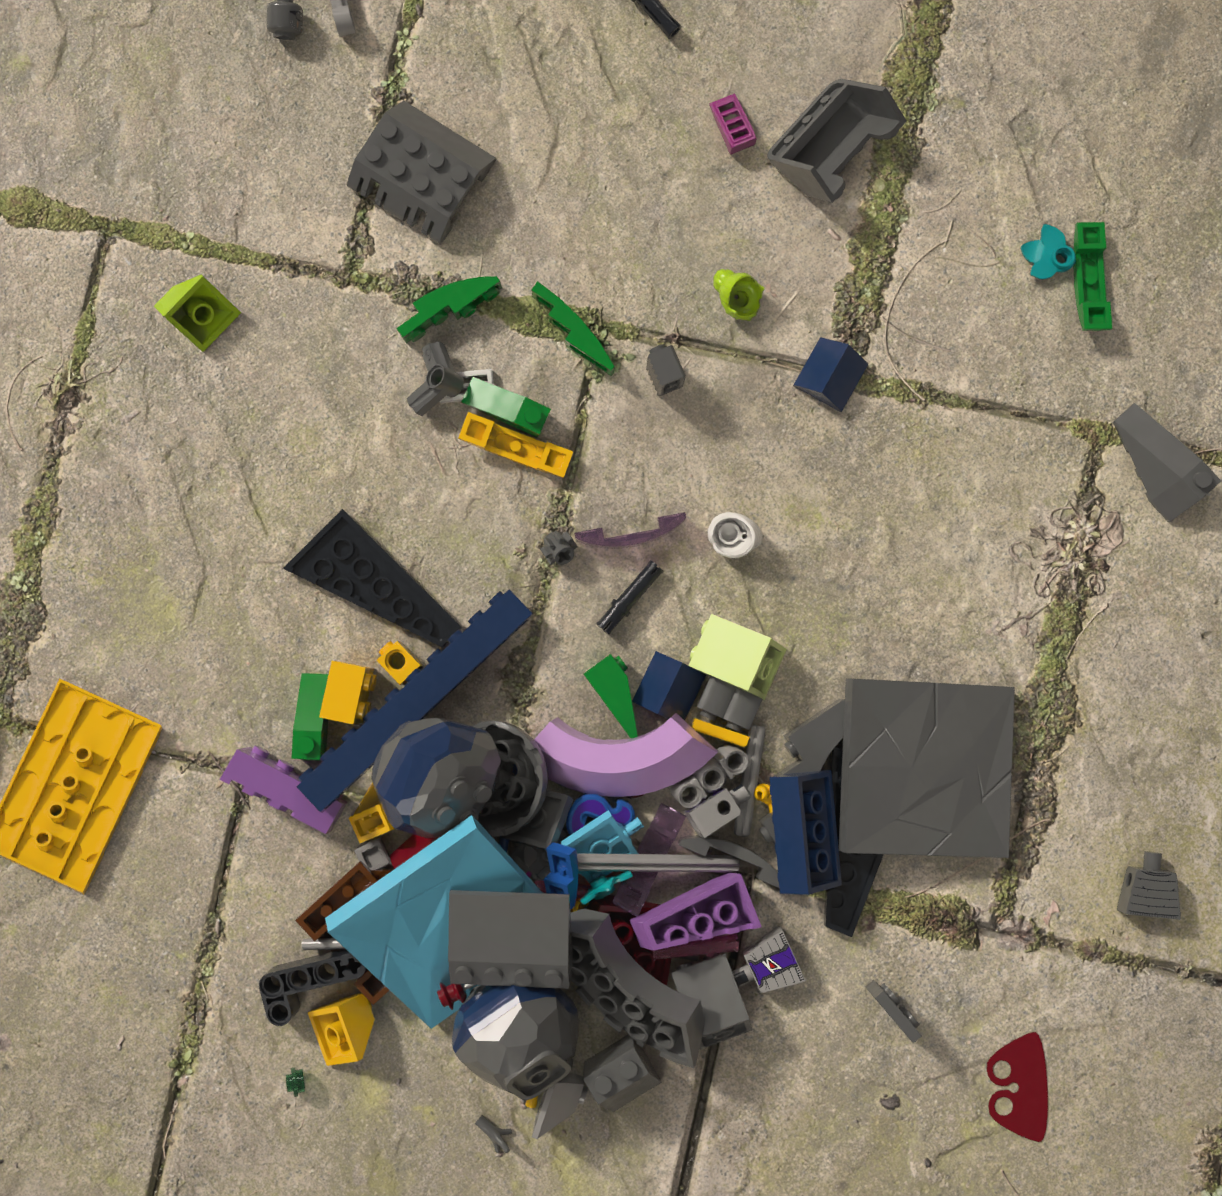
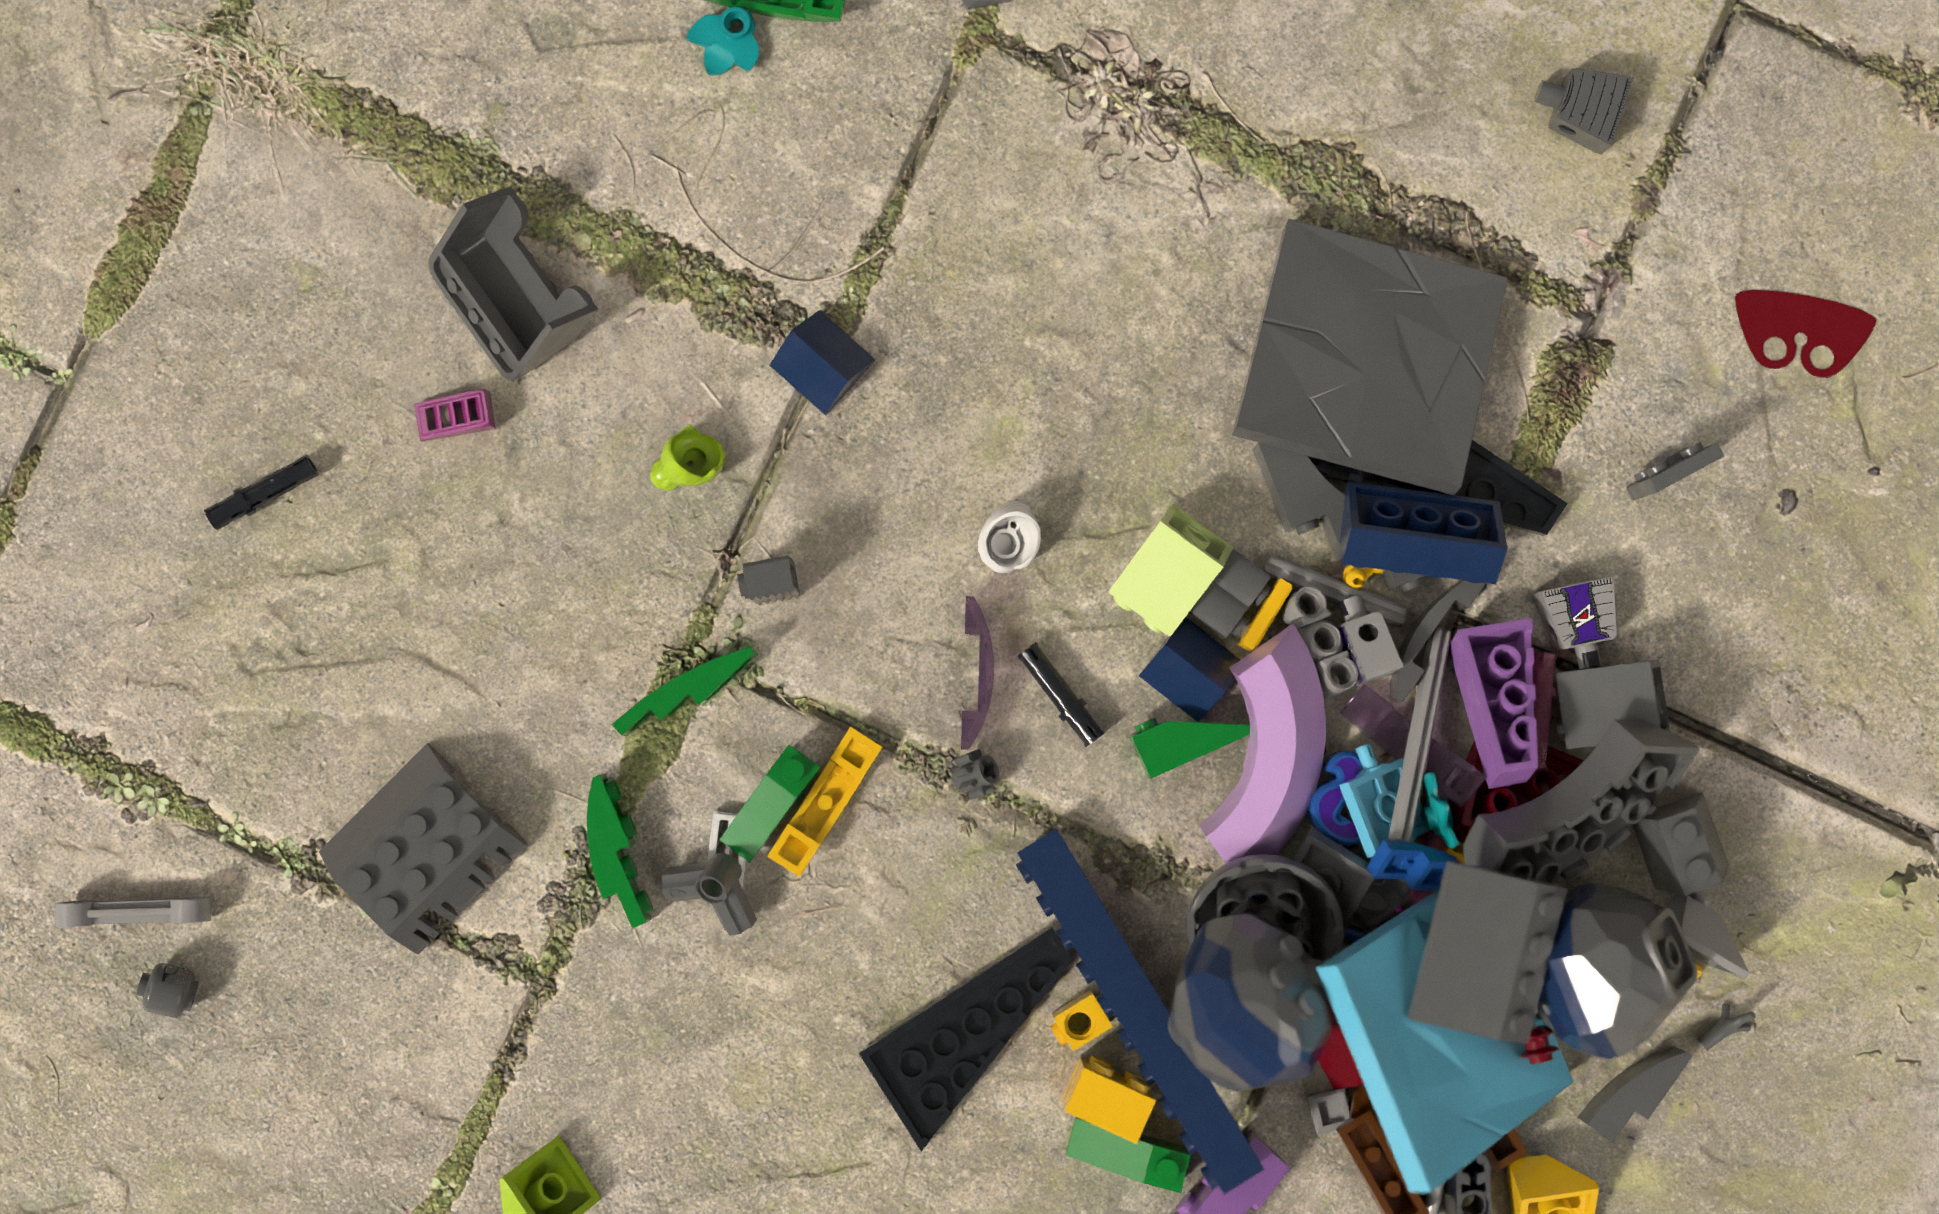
camera: 75 degrees left, 0 degrees up
yellow slope [349,782,395,843] -> none
none -> dark grey slope [1577,1046,1692,1142]

